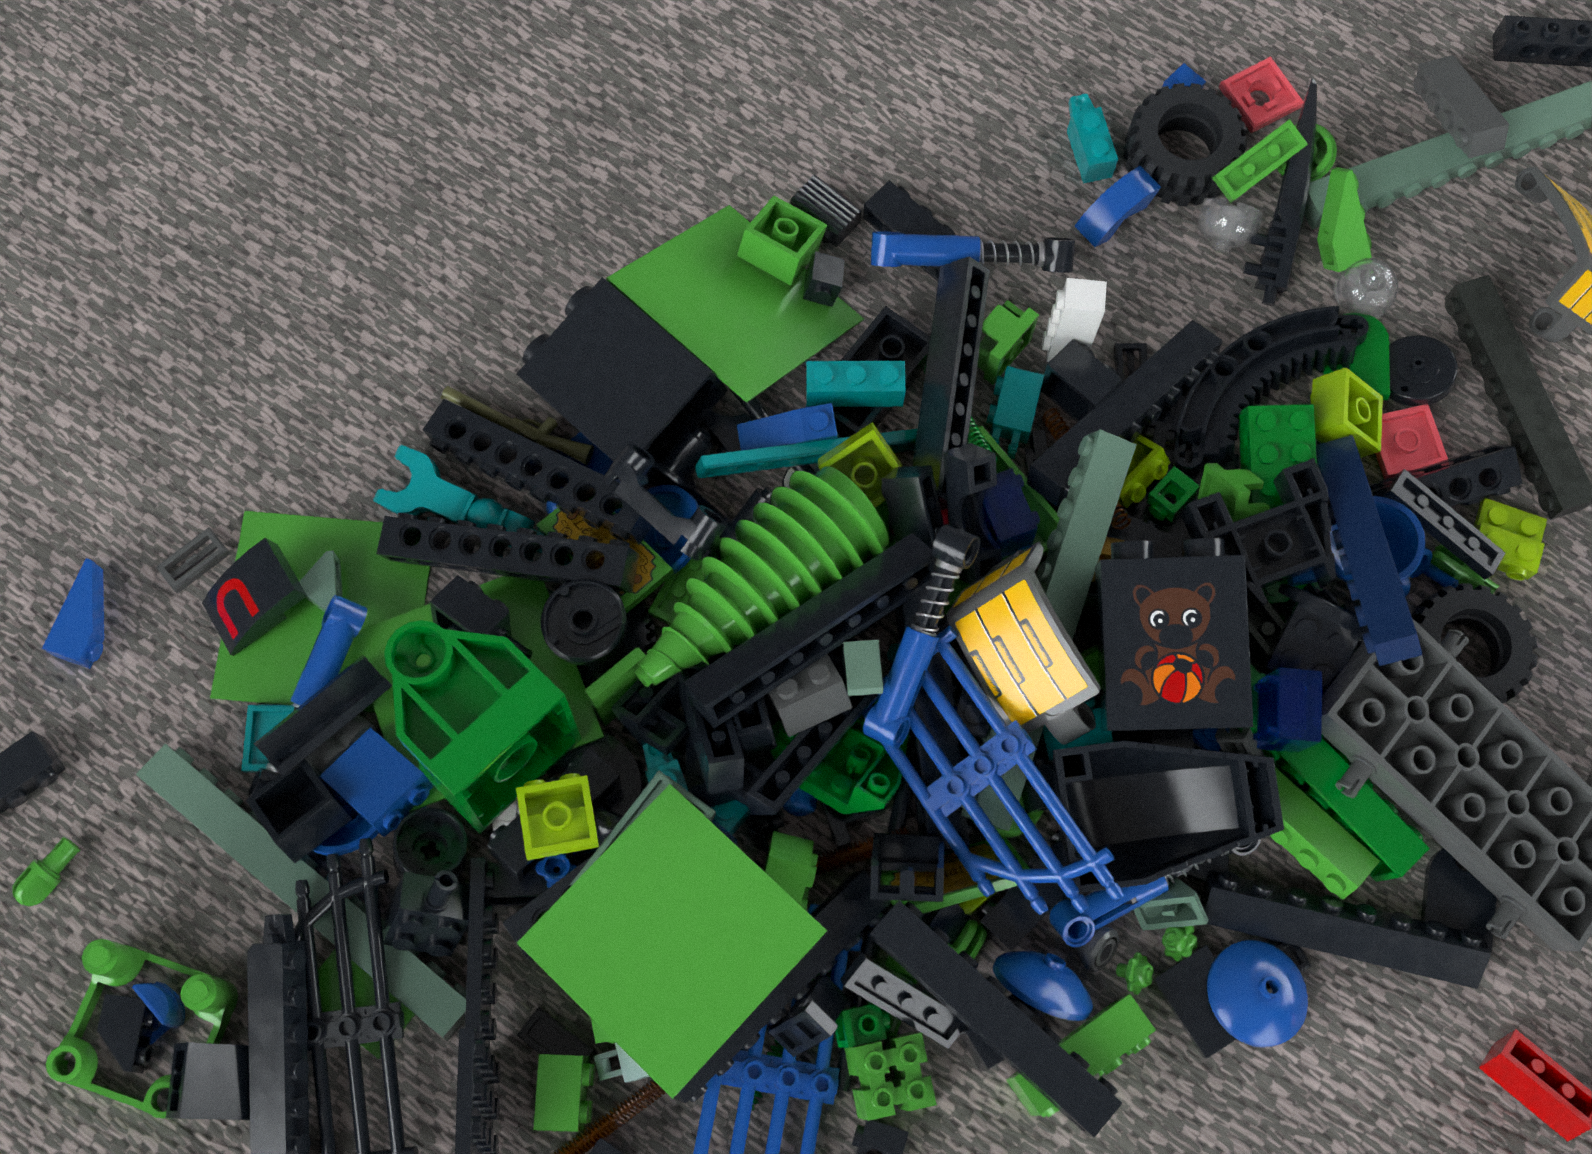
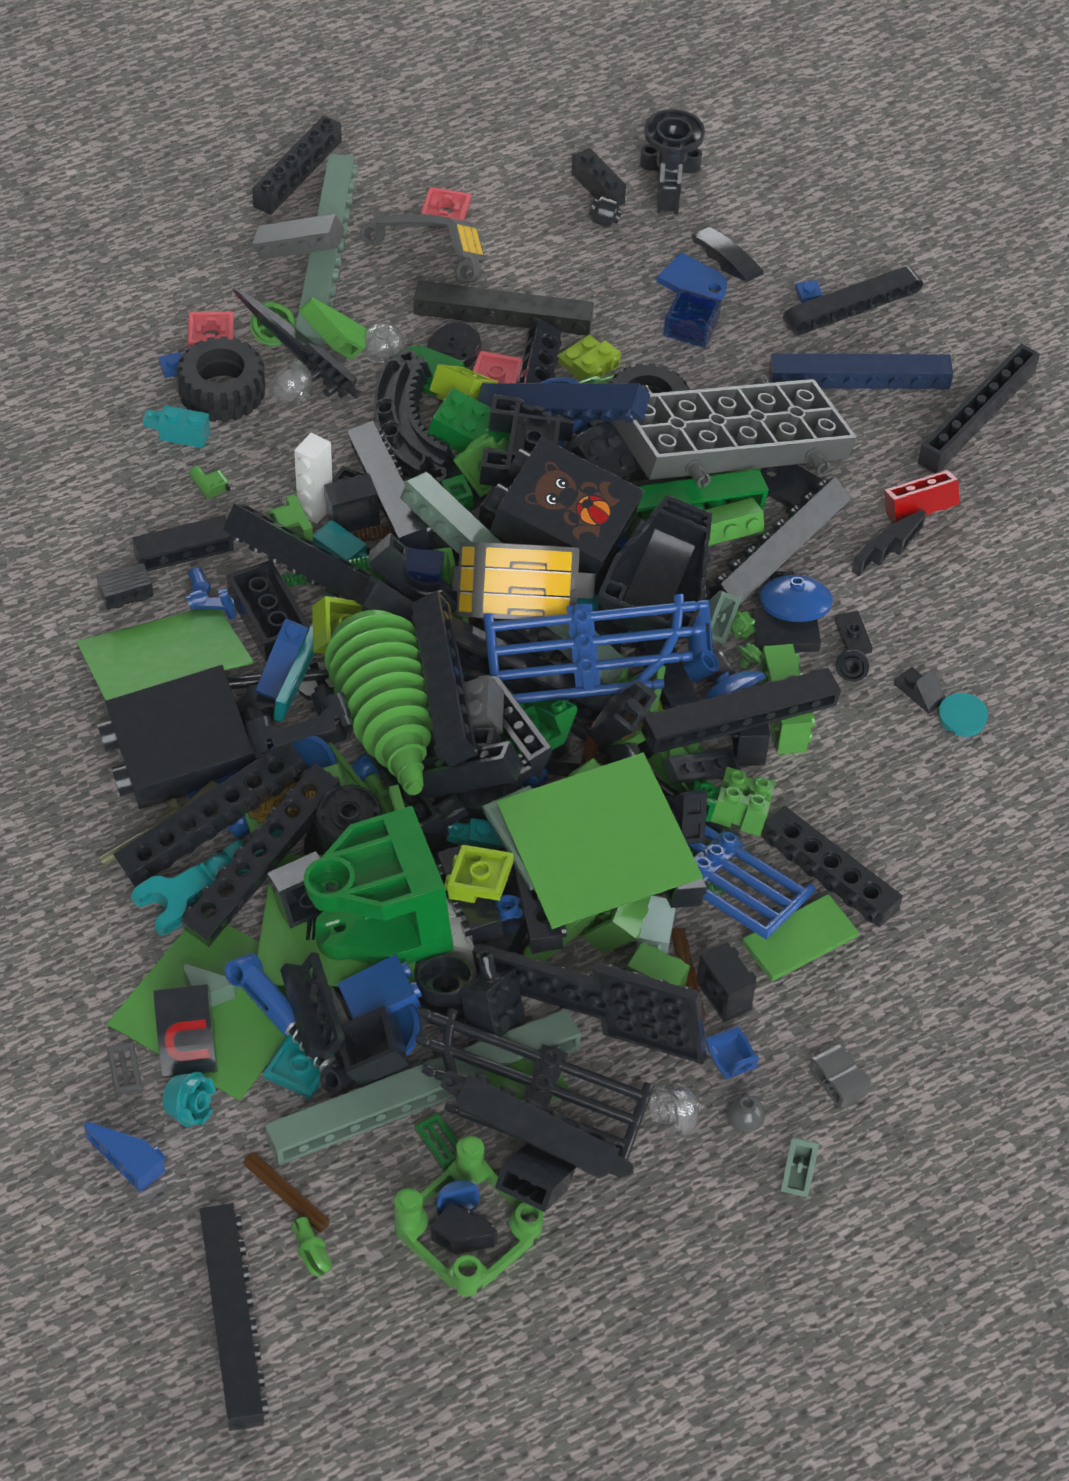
camera: 65 degrees left, 20 degrees down
bright green brick [737,196,827,286] -> none
black brick [803,251,845,307] -> none
teal brick [806,361,906,407] -> none
sand green slope [842,640,883,696] -> none
piece [863,524,980,749] -> none
piece [871,231,1075,273] -> none
blue brick [1075,166,1161,247] -> none
bright green plate [1212,119,1308,203] -> none
clear blue container [1253,668,1322,752] -> none
black plate [1383,469,1505,580] -> none
none -> teal cone [163,1072,216,1127]
none -> blue pin [186,567,237,619]
none -> bright green piece [189,466,231,499]
none -> reddish brown axle [244,1152,330,1232]
none -> green tile [415,1113,458,1171]
none -> black plate [835,611,873,654]
none -> black brick [835,649,870,682]
none -> black slope [852,510,926,576]

